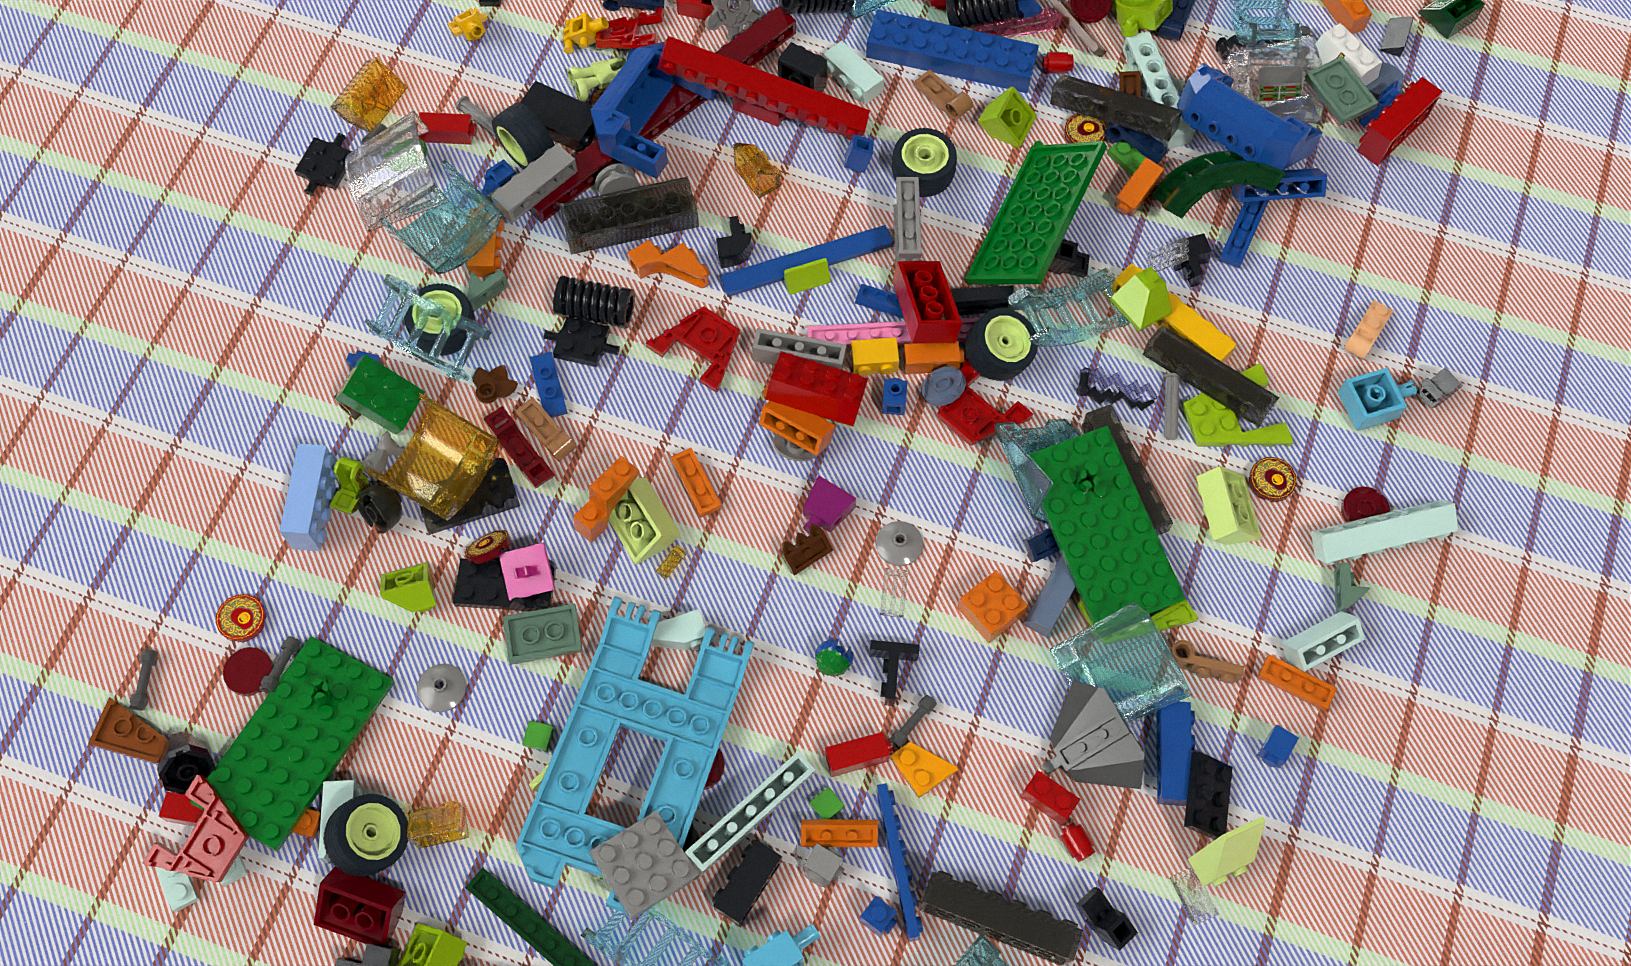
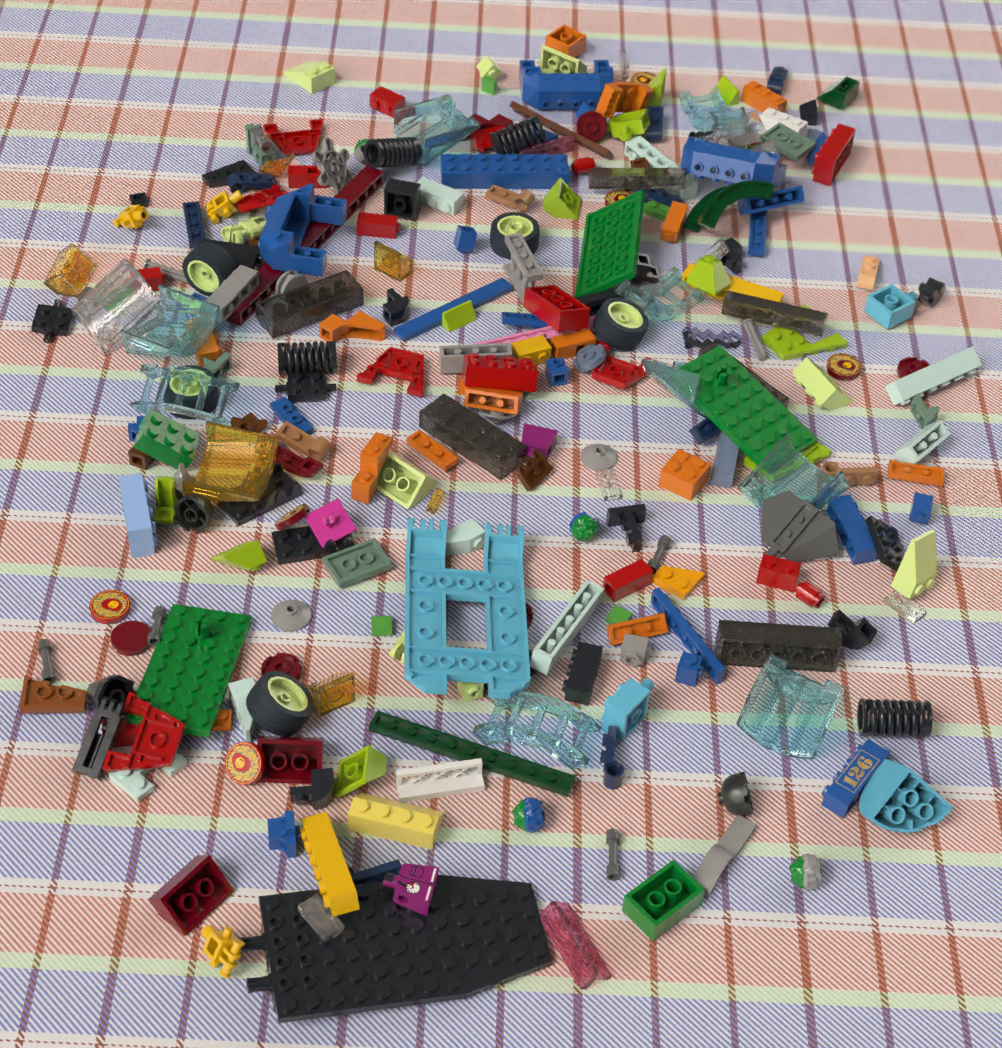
camera: 20 degrees left, 20 degrees down
light grey plate [589,811,699,920] -> none
red brick [657,36,870,140] -> none
none -> black hinge [72,696,125,780]
none -> dark blue plate [183,201,206,248]
none -> tile [225,741,265,785]
none -> dark red tile [261,653,302,681]
none -> clear smoke brick [419,394,527,480]

